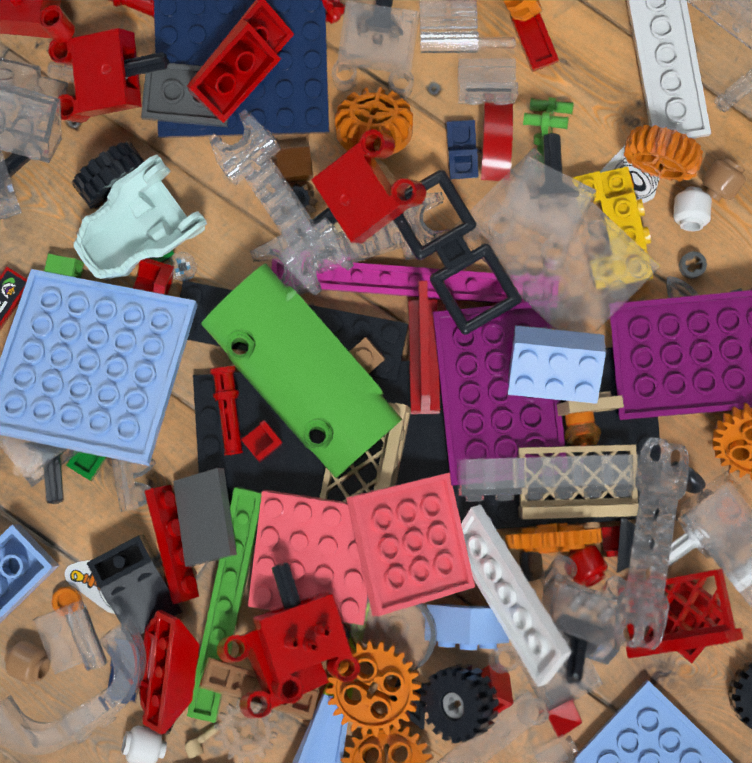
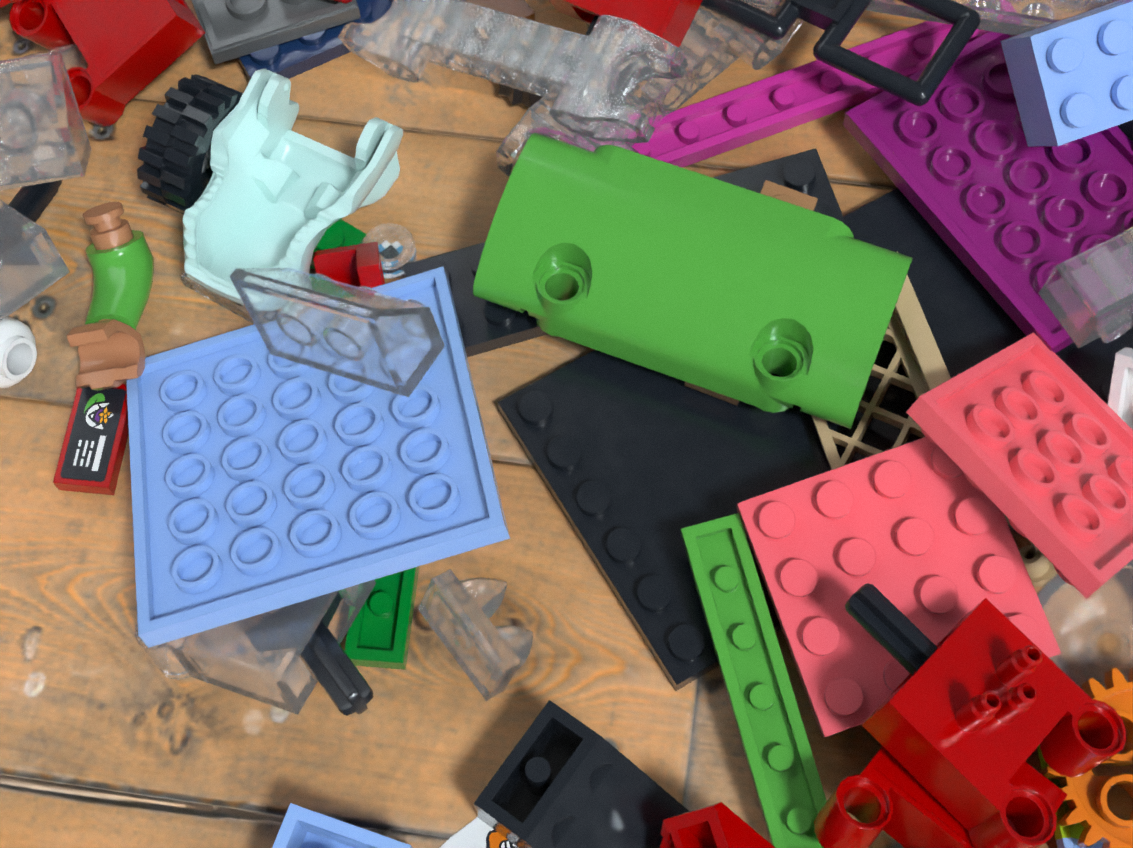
camera: 25 degrees left, 20 degrees down
bright green piece [44,254,84,278] -> none
red plate [144,485,199,604] -> none
dark grey tile [173,468,237,567] -> none
red pin [210,366,243,456] -> none
red panel [241,420,282,463] -> none
red fence [409,281,440,414] -> none
none -> piece [66,202,154,391]
none -> clear slope [230,268,445,397]

